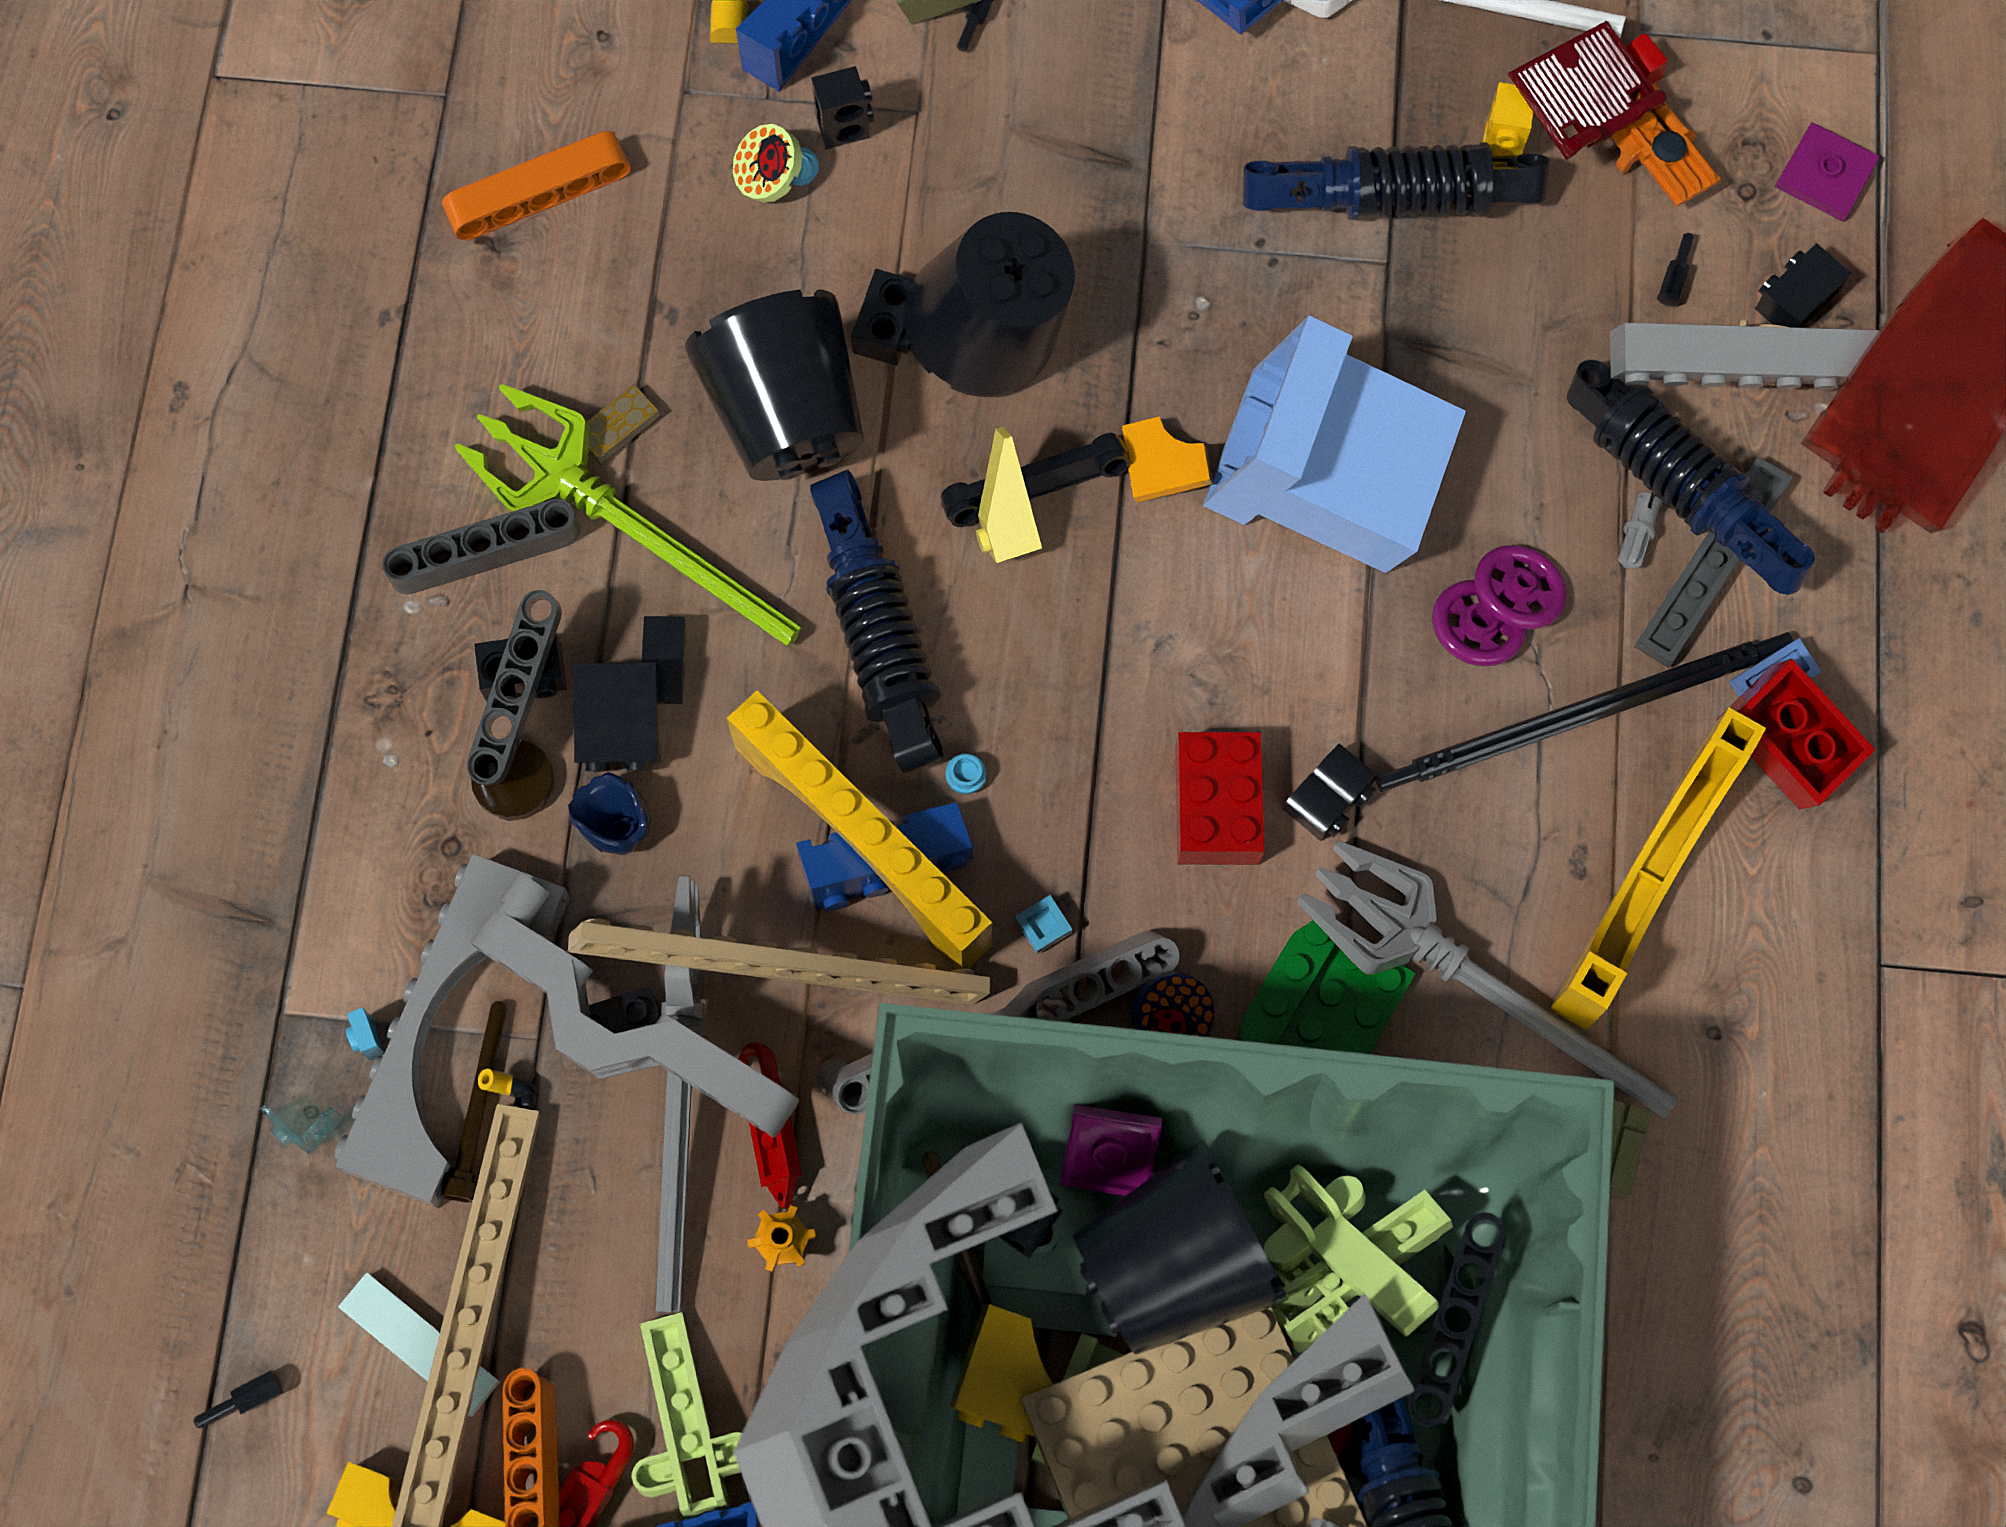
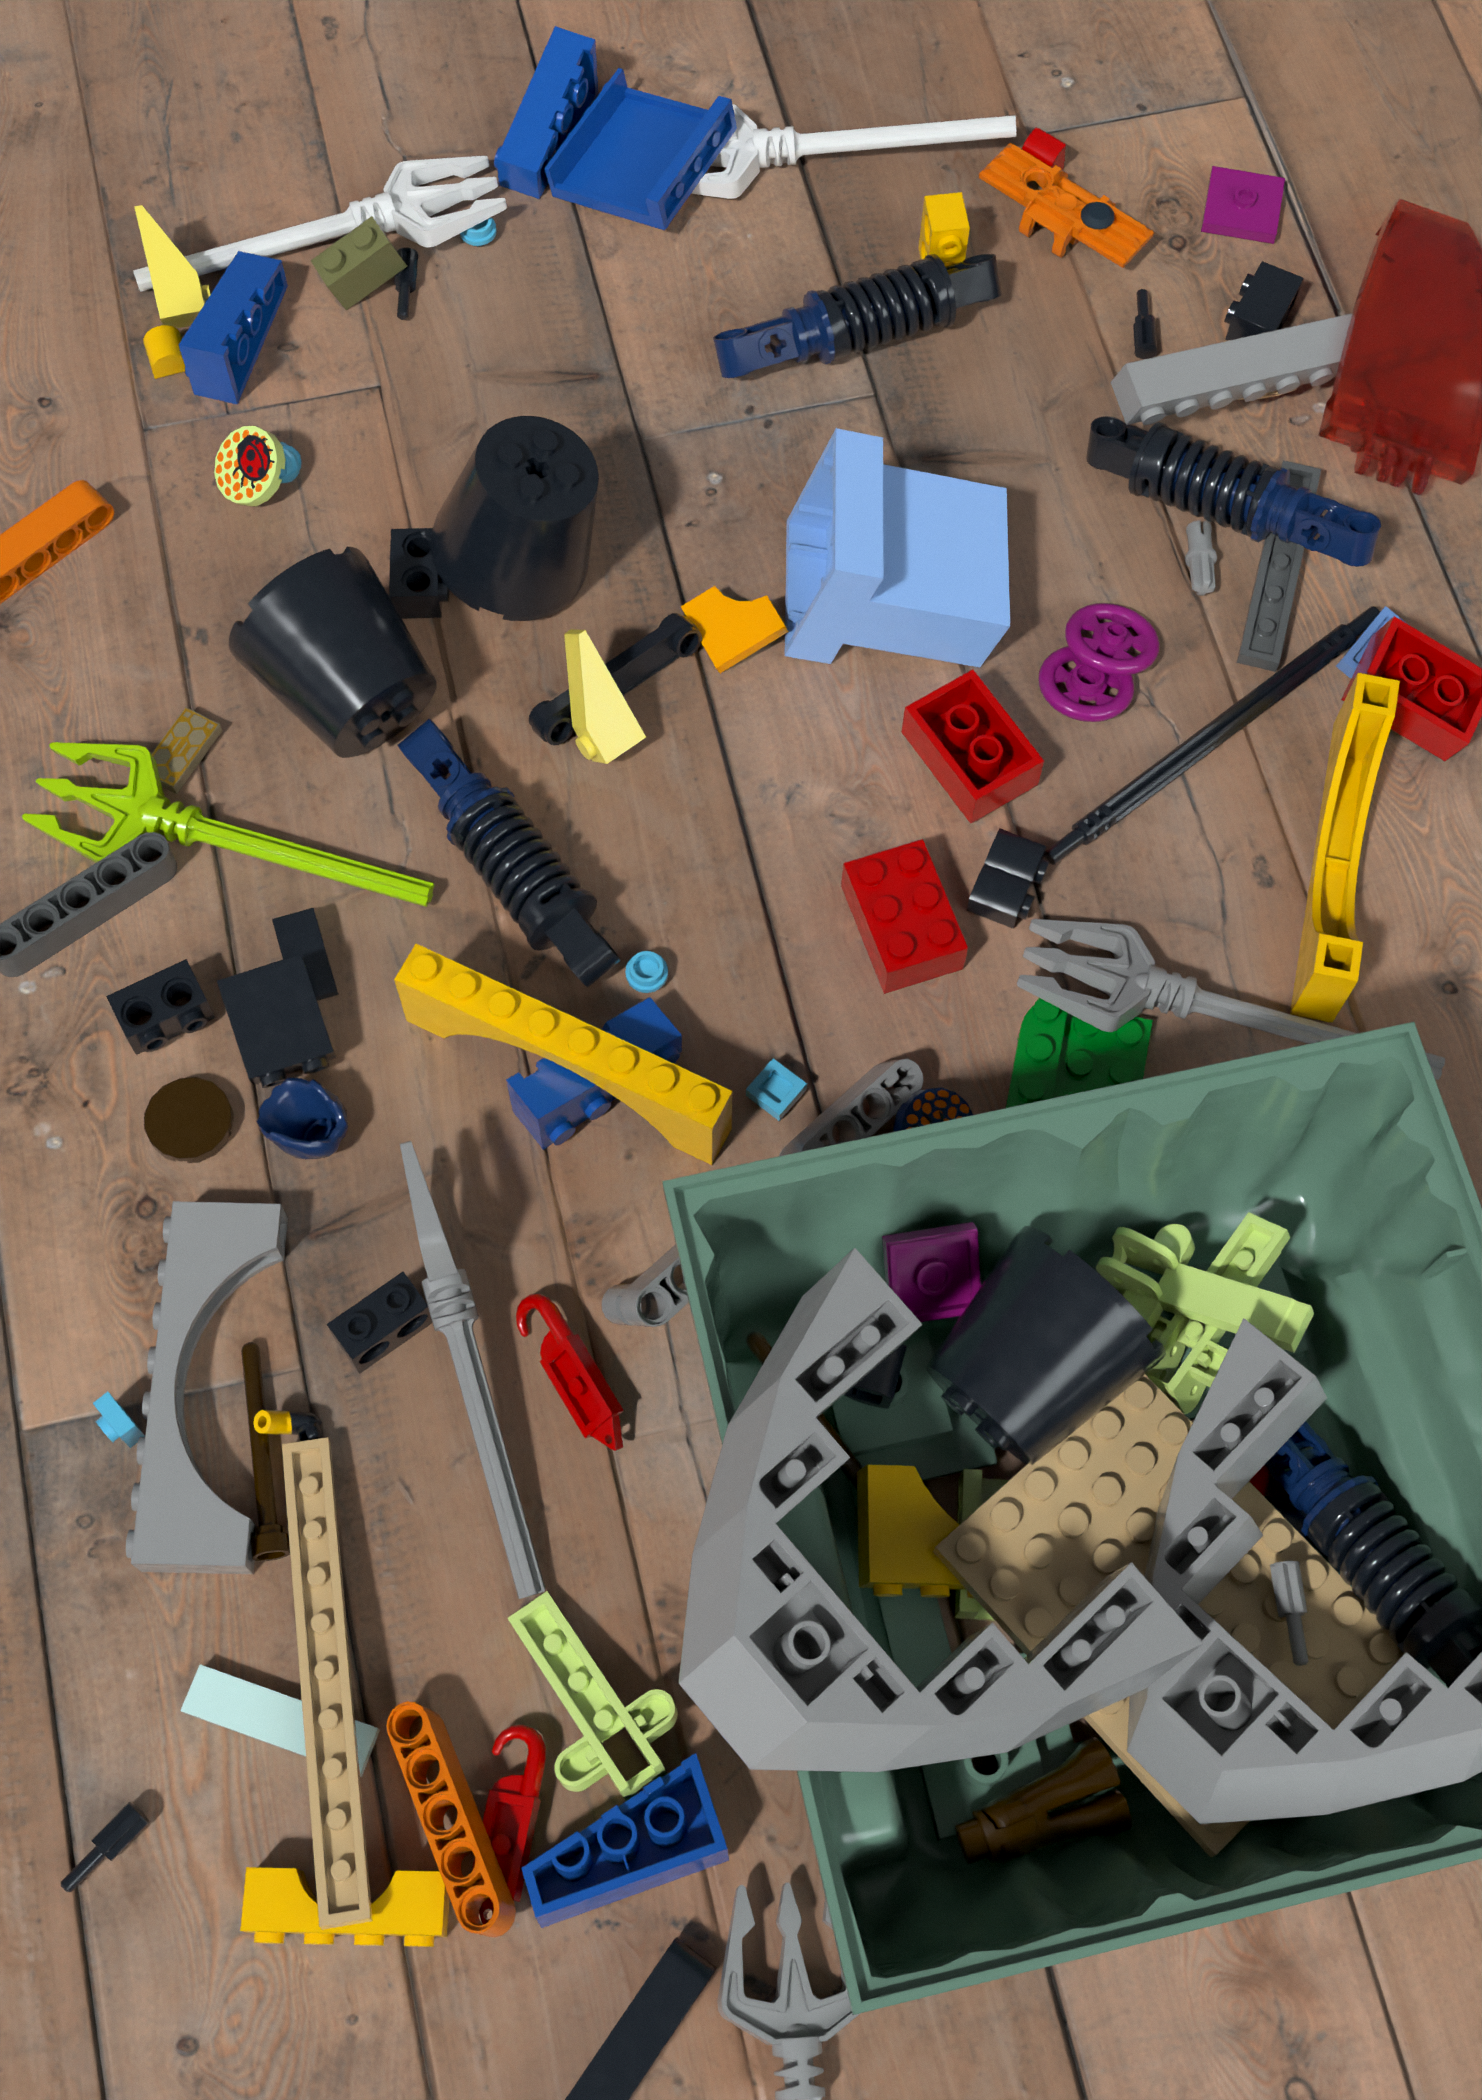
camera: 20 degrees left, 5 degrees down
clear light blue bracket [260,1105,343,1154] -> none
dark grey beam [466,590,562,786] -> none
light grey beam [471,873,800,1138] -> none
tan plate [568,919,990,1005] -> none
light orange rock [747,1205,816,1272] -> none
black brick [811,66,874,150] -> none
black beam [1408,1212,1506,1429] -> none
dark red window [1508,21,1666,160] -> none
none -> red brick [901,669,1044,824]

